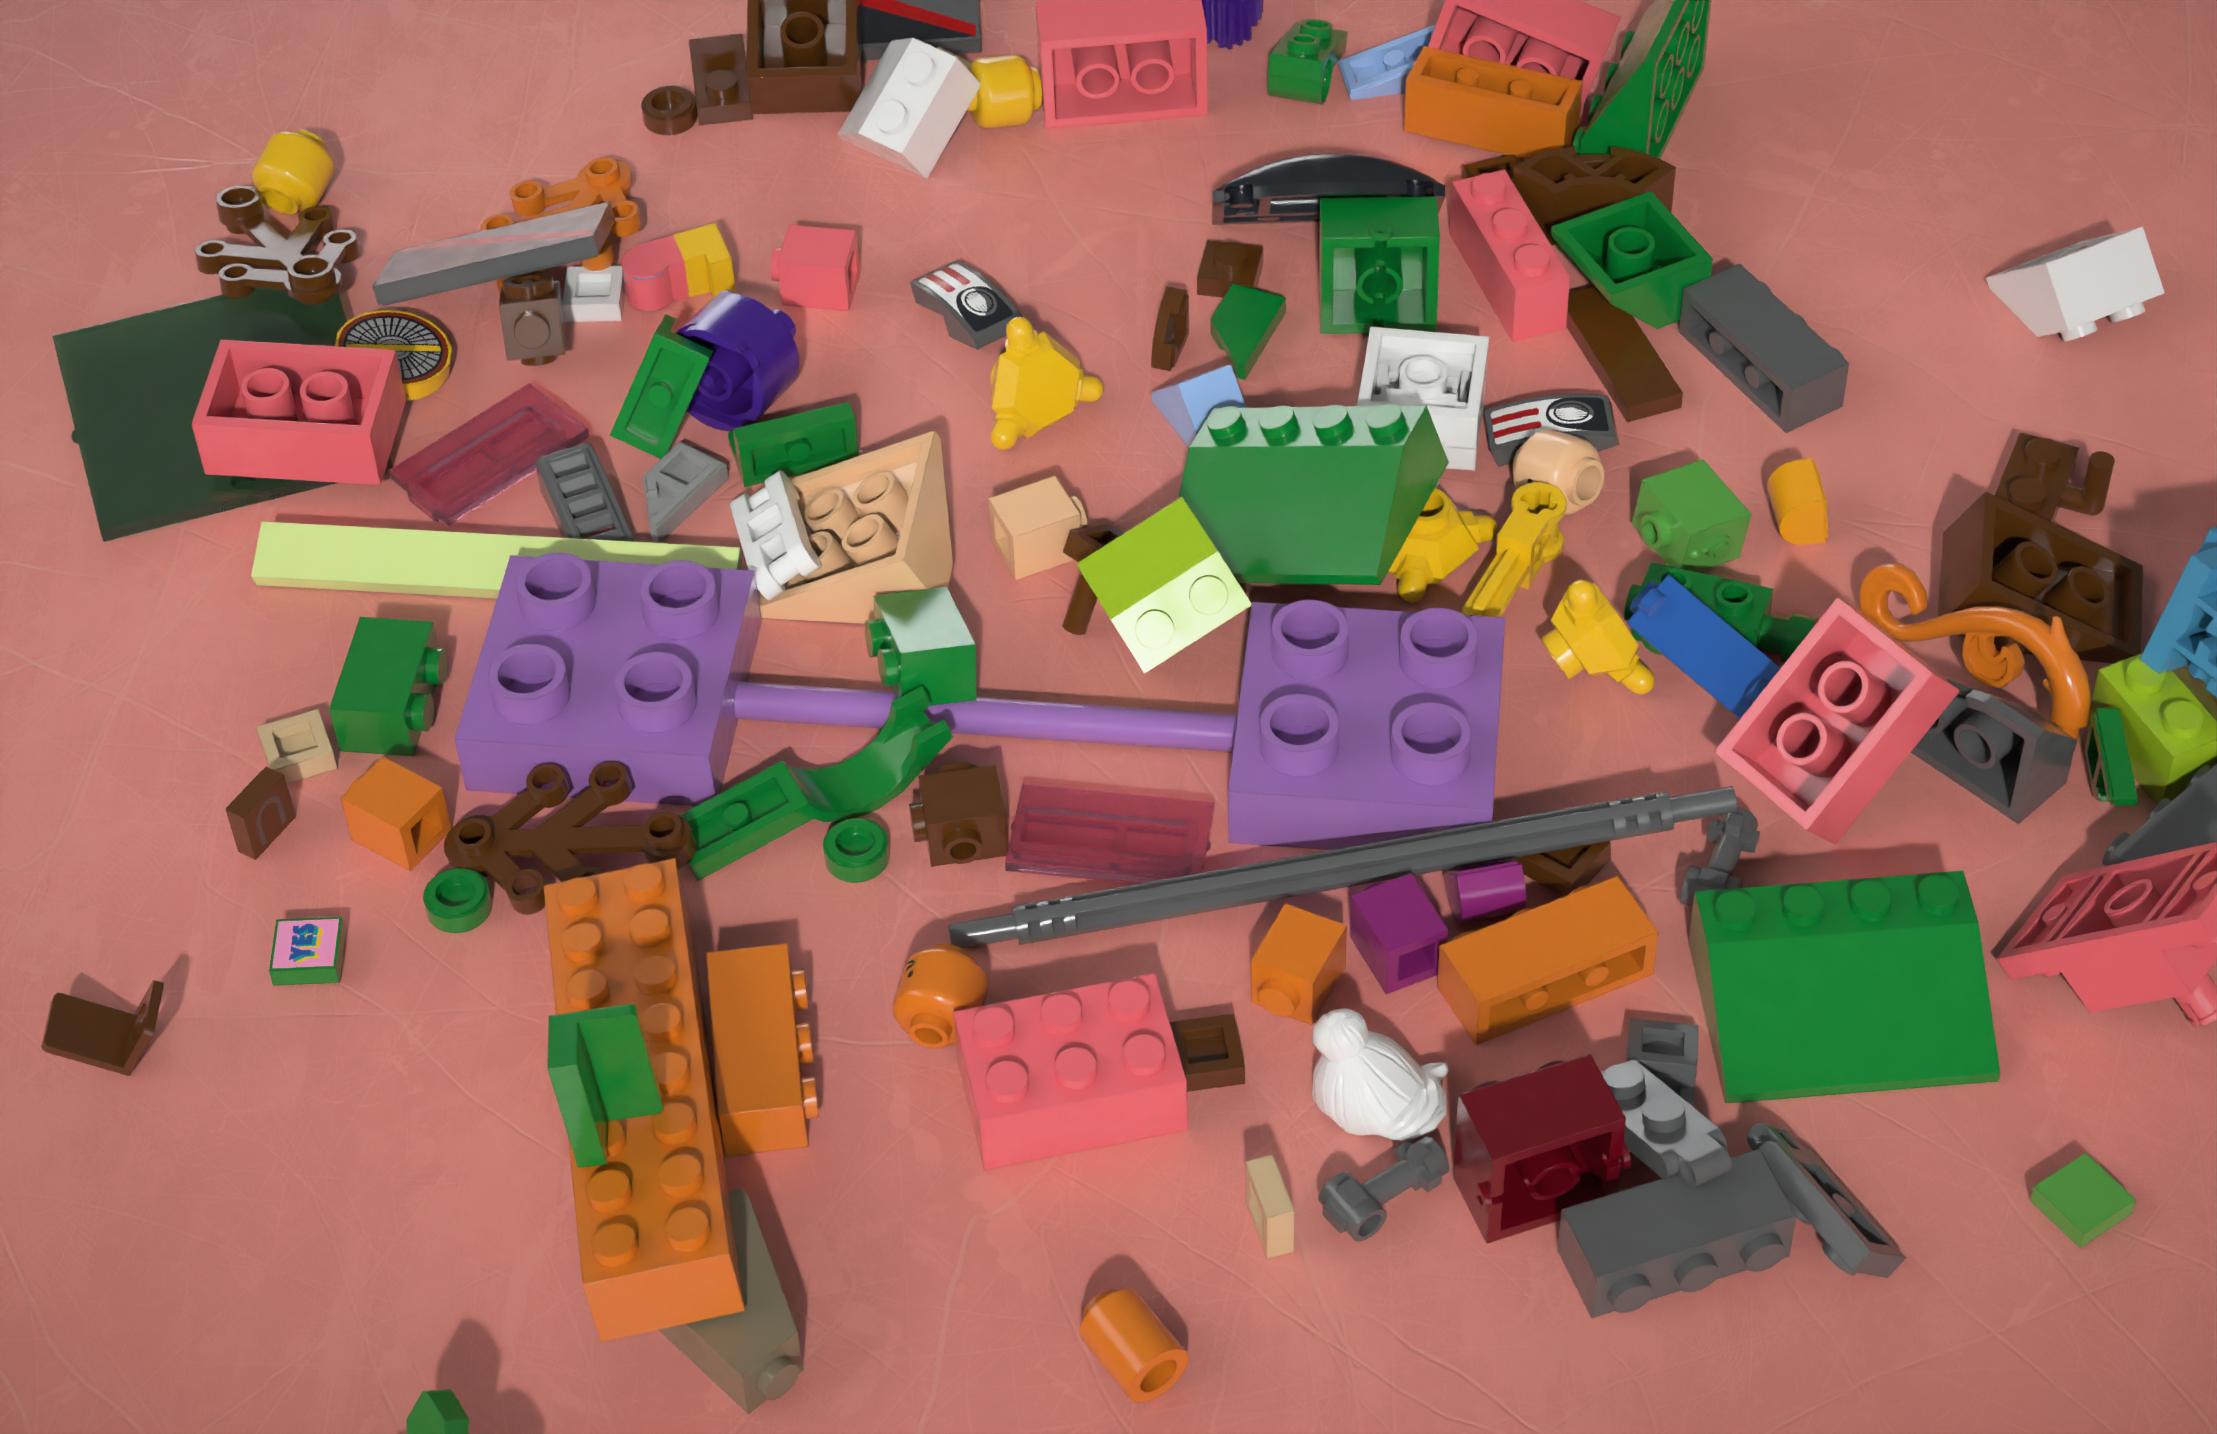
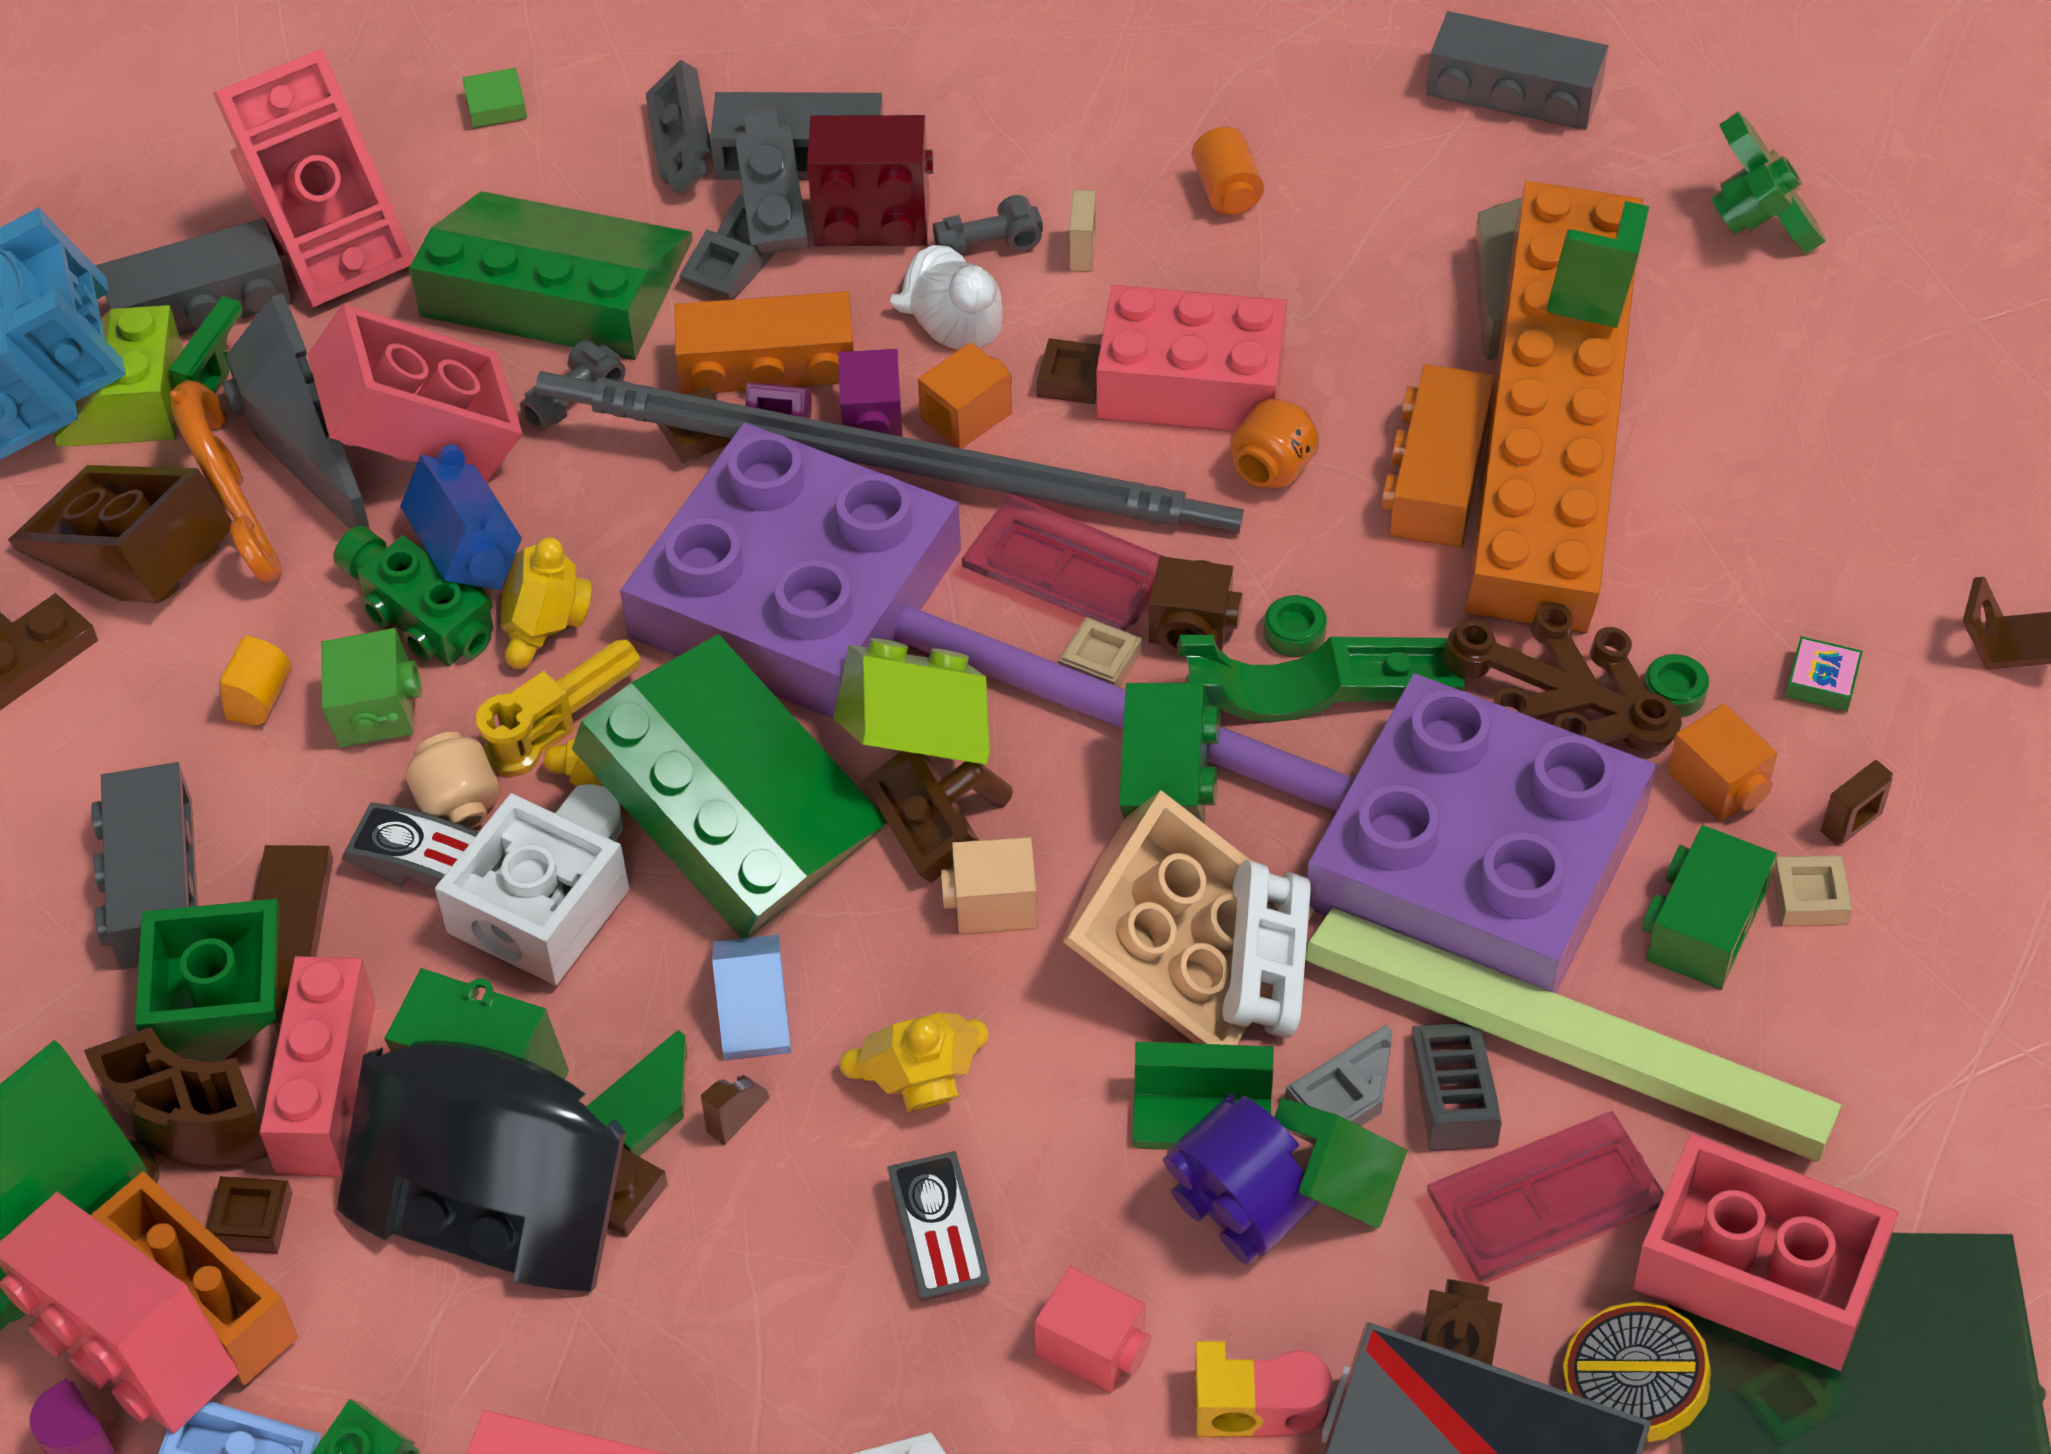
camera: 160 degrees left, 5 degrees up
none -> tan tile [1058,617,1142,687]

